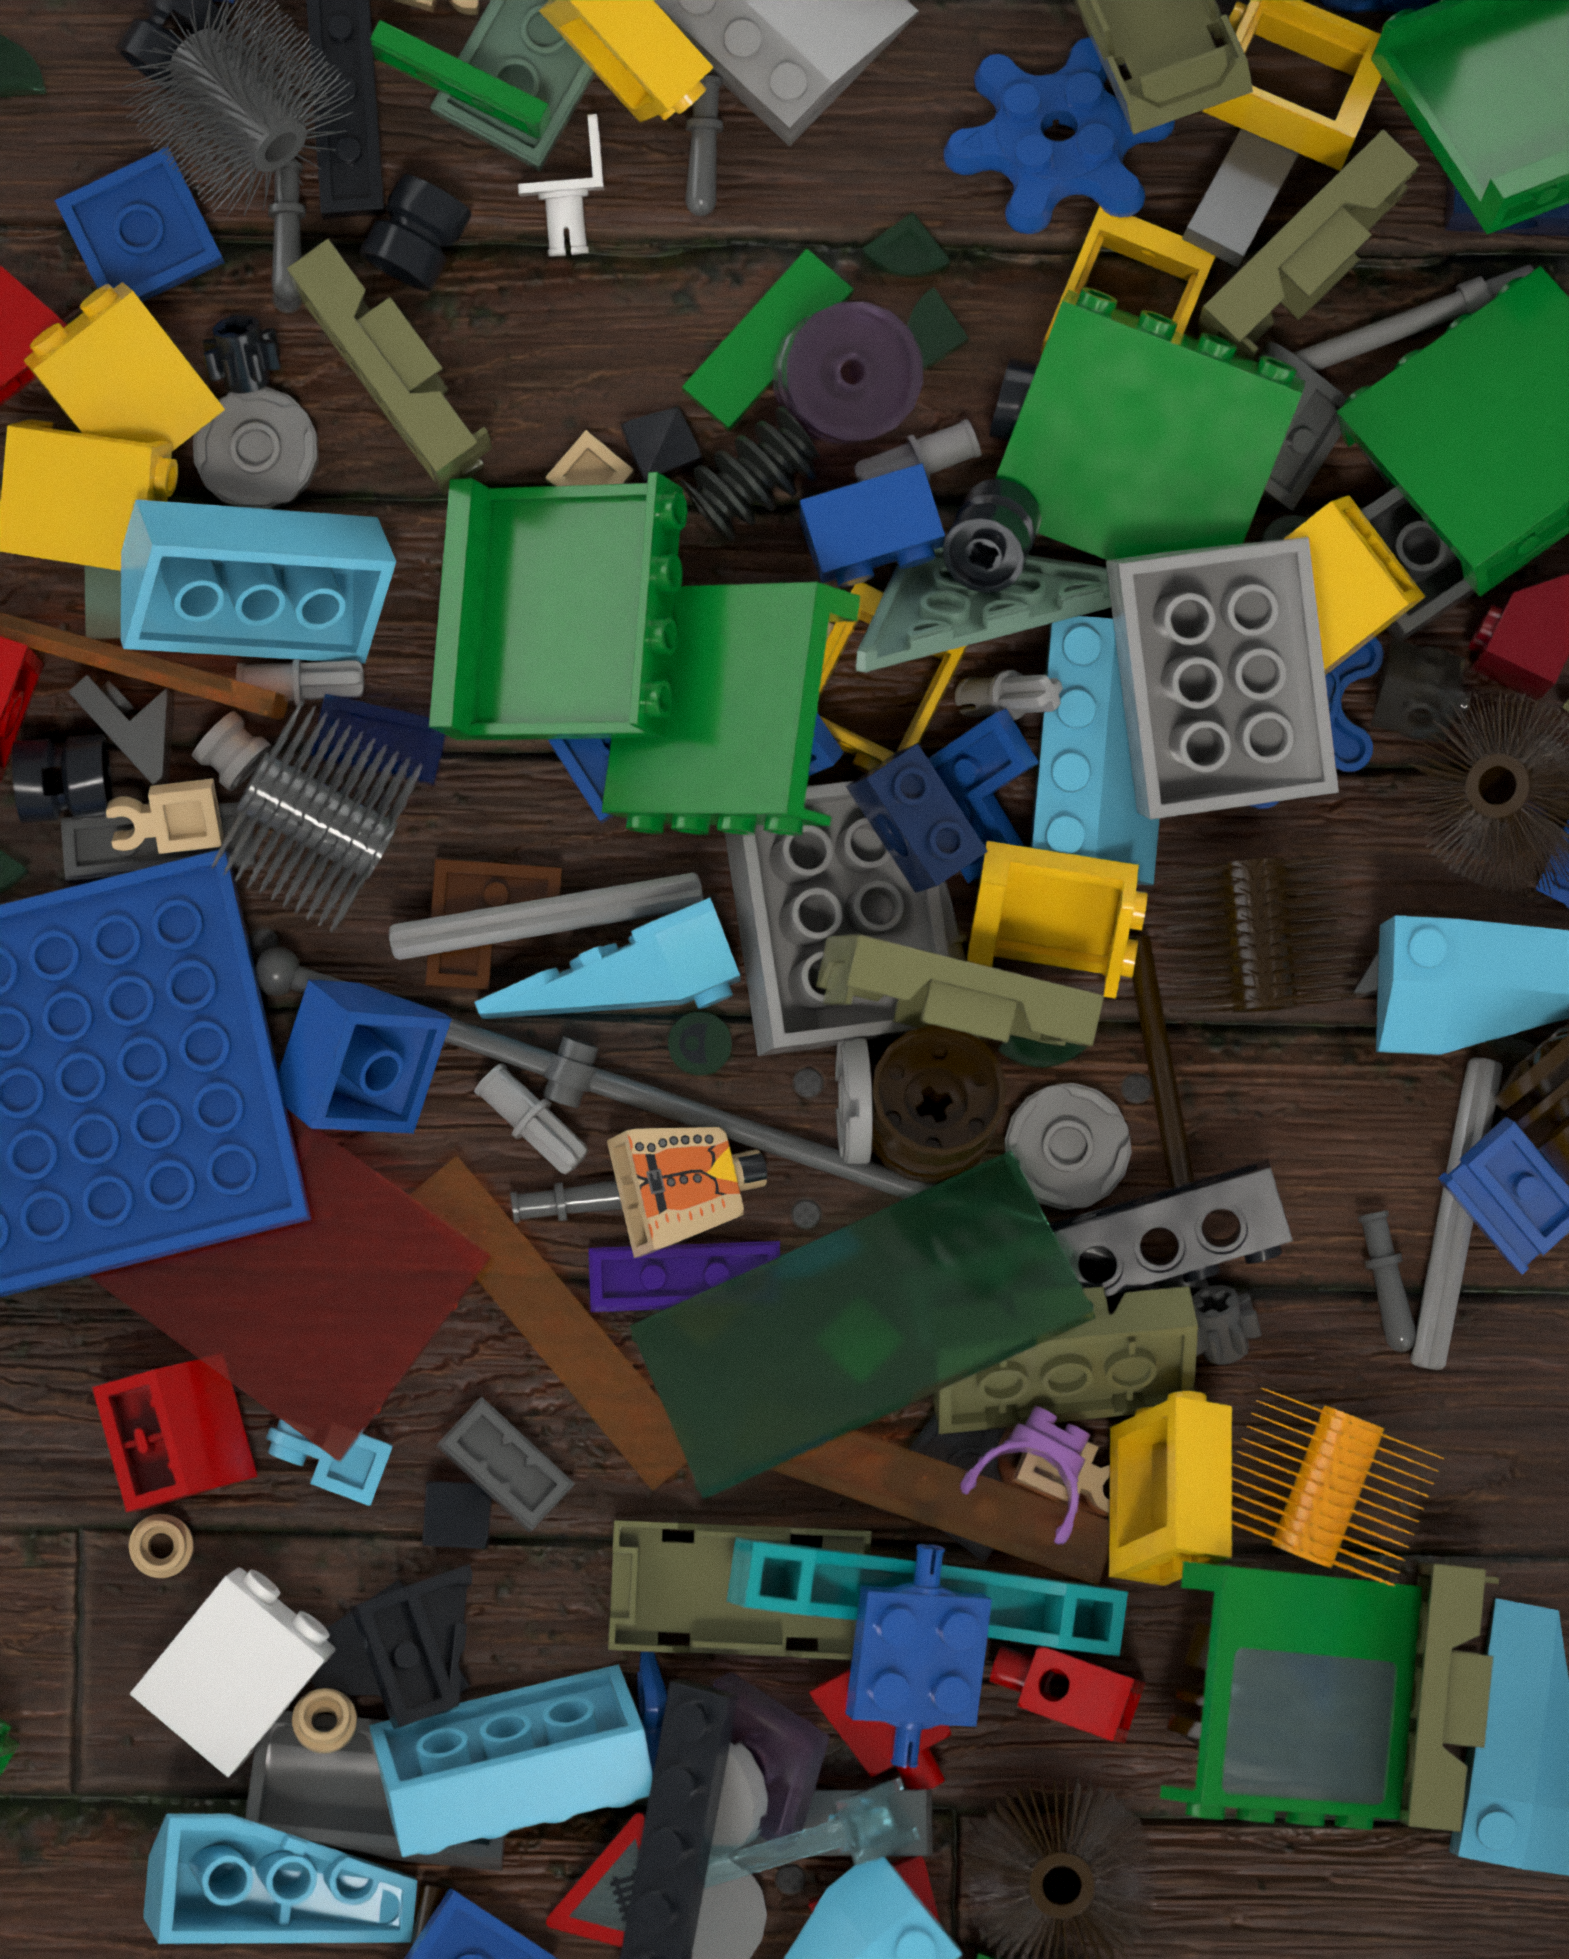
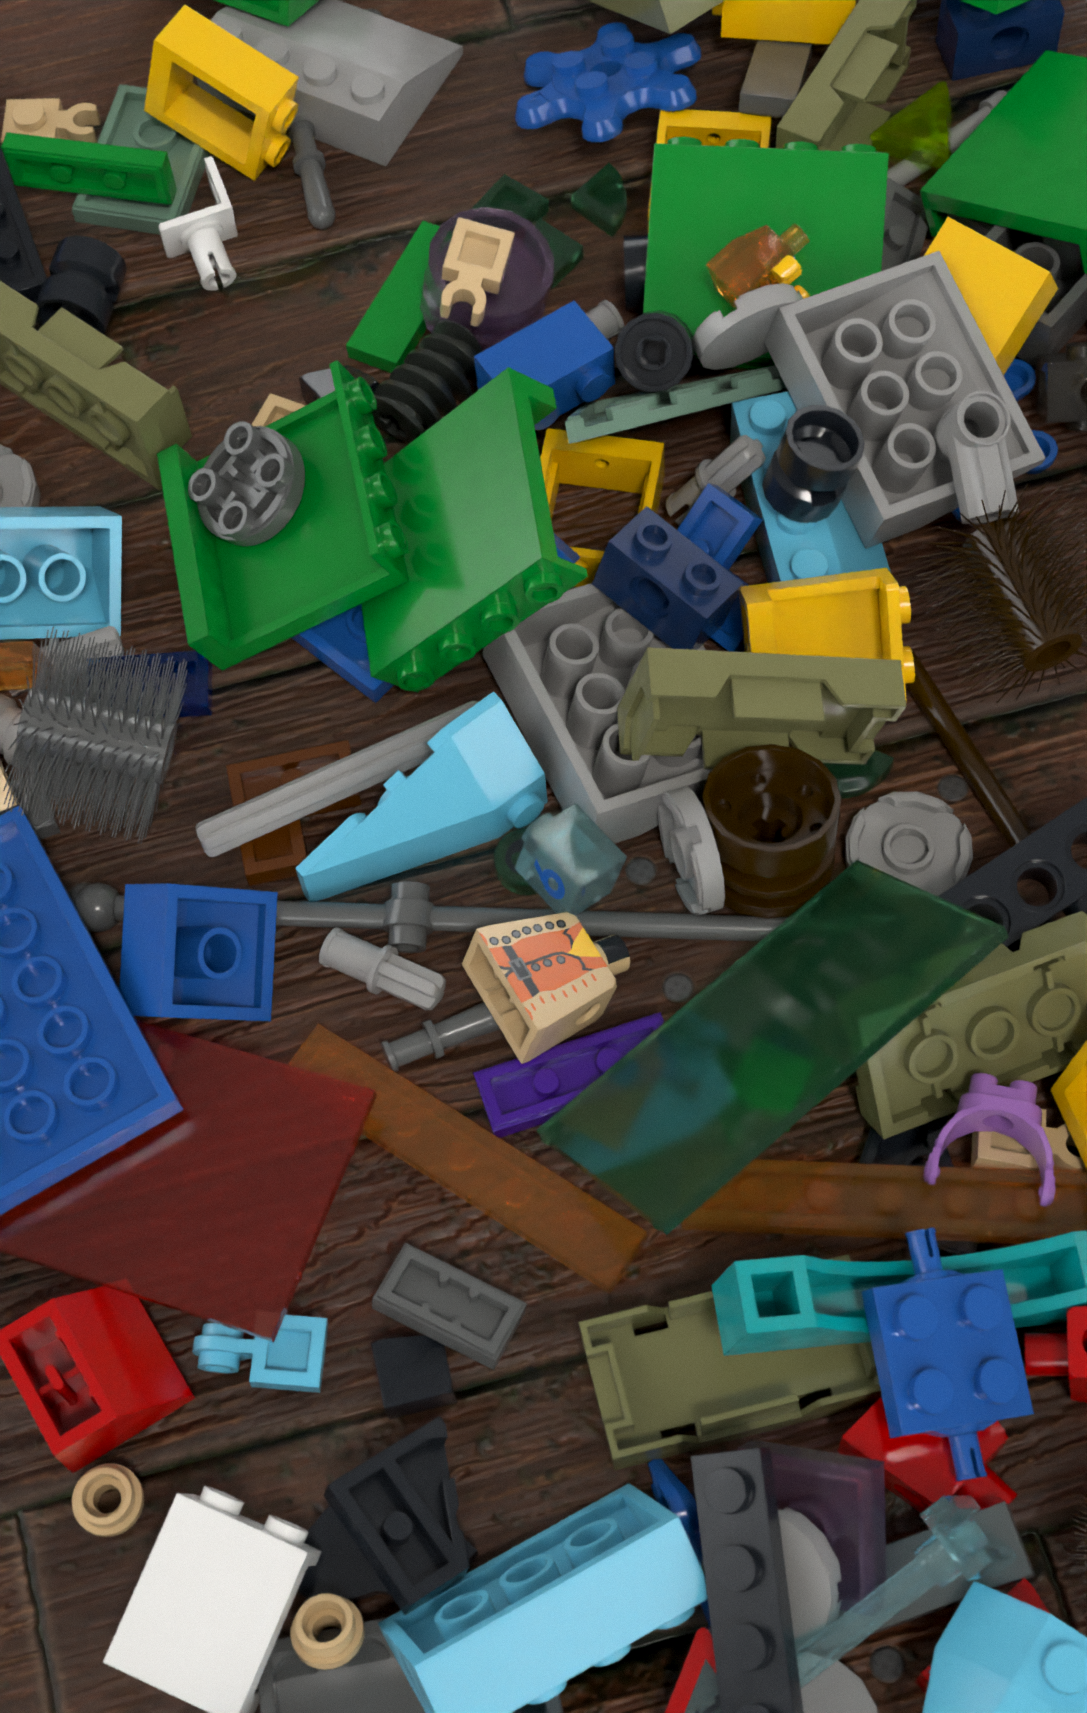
camera: 10 degrees left, 20 degrees down
none -> dark grey tile [188,421,305,546]
none -> tan plate [440,217,515,327]
none -> clear light blue brick [515,803,627,916]
none -> clear green tile [571,163,627,237]
none -> light grey tile [692,283,803,370]
none -> clear orange piece [706,223,810,310]
none -> black wheel [762,405,865,523]
none -> clear neon green tile [870,81,951,169]
none -> light grey piece [936,391,1019,526]

